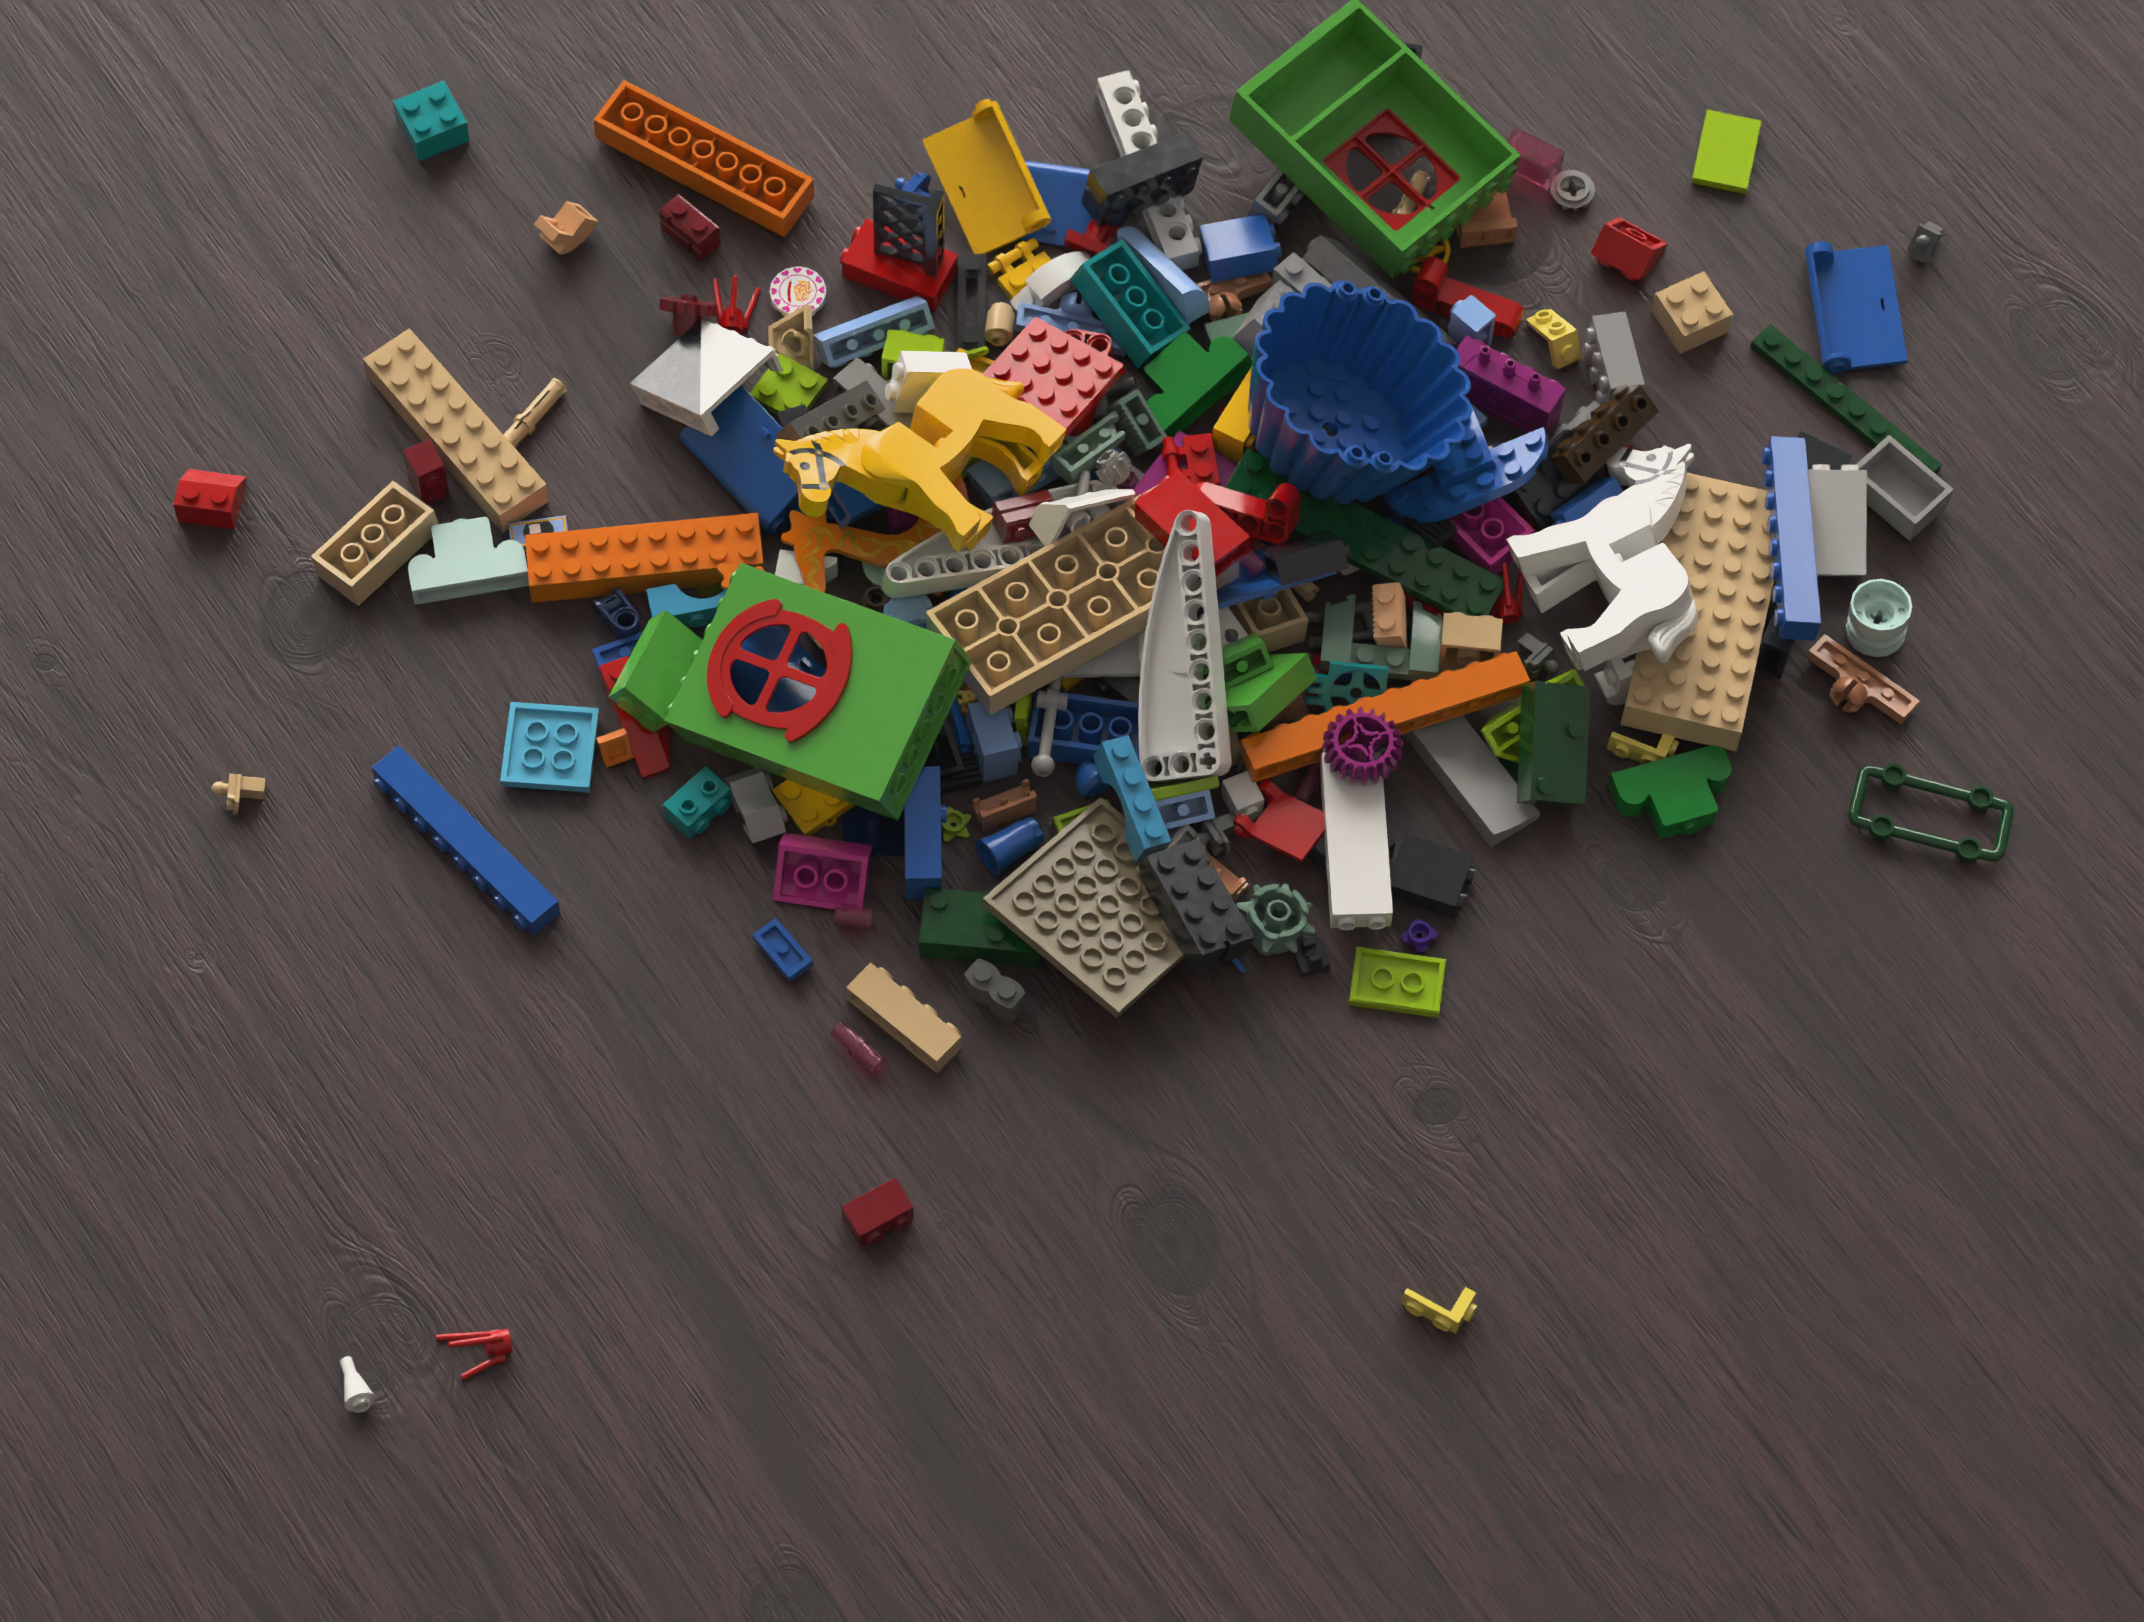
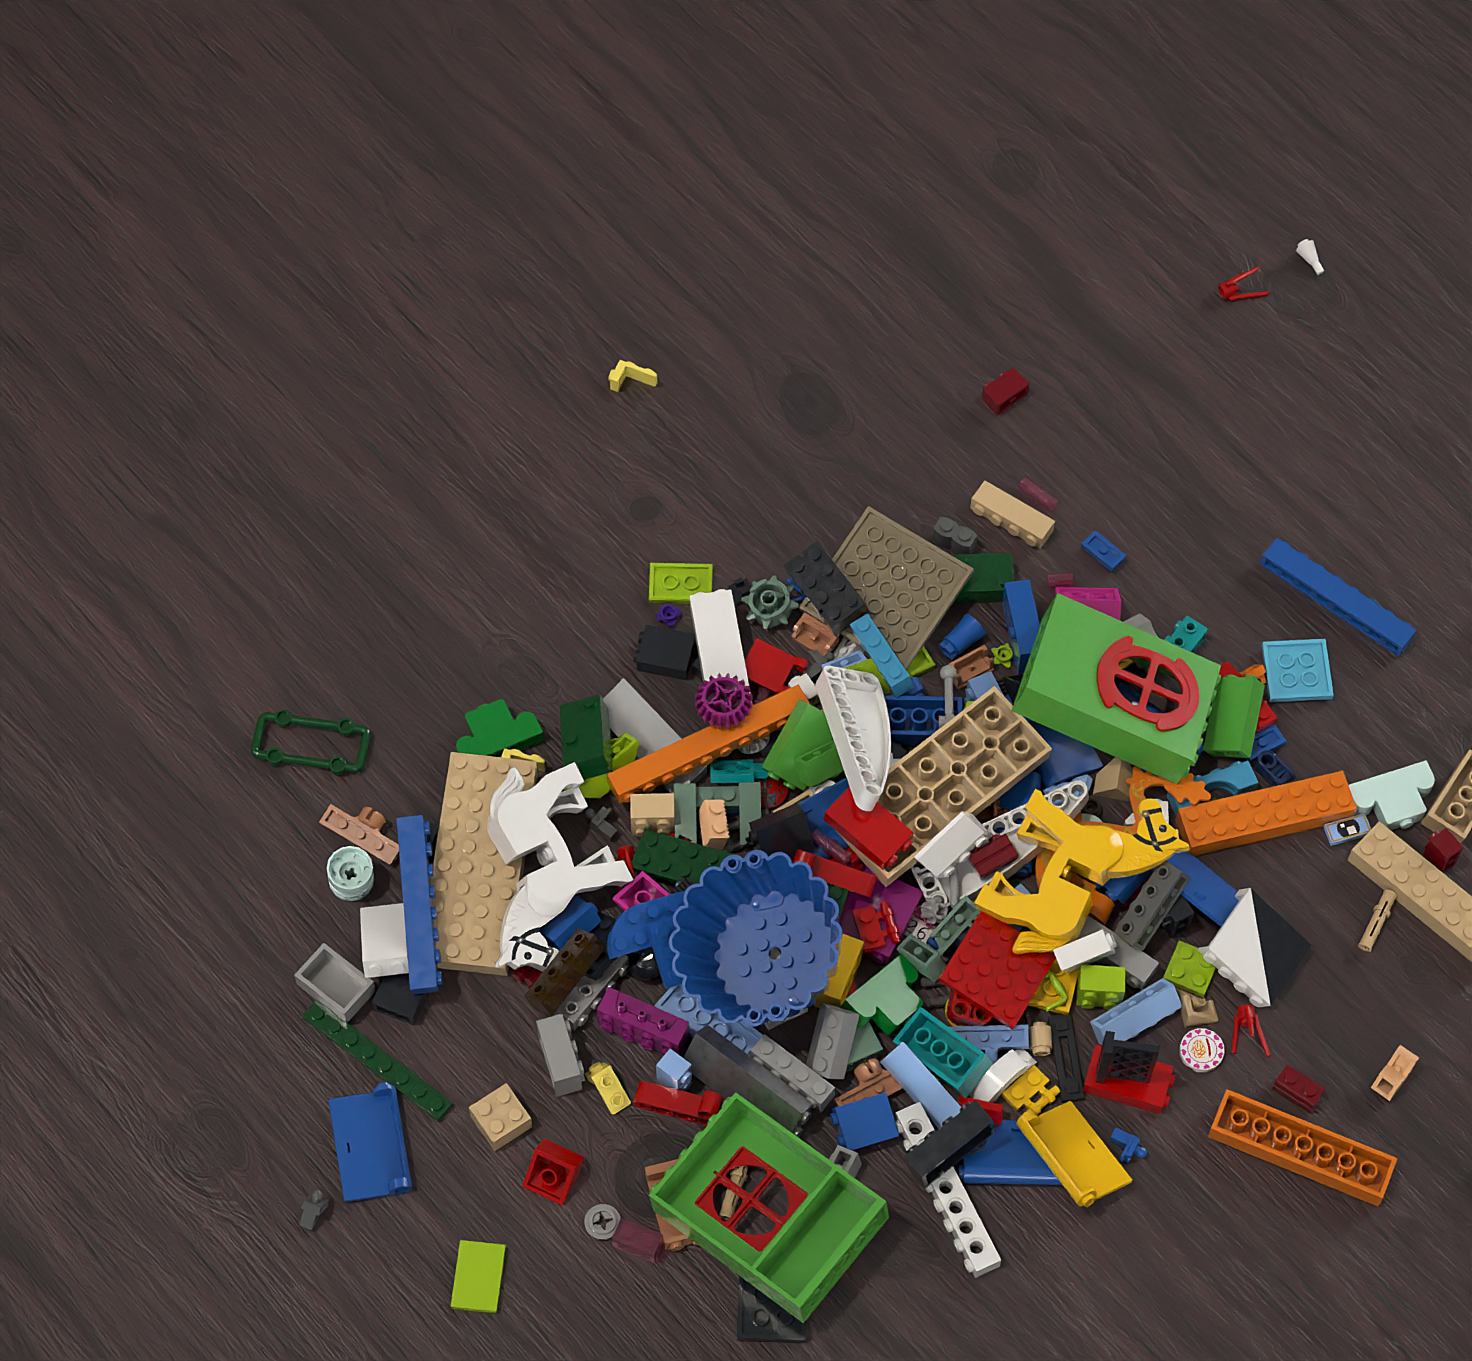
camera: 175 degrees right, 0 degrees up
dark red plant [659,294,717,336] -> none

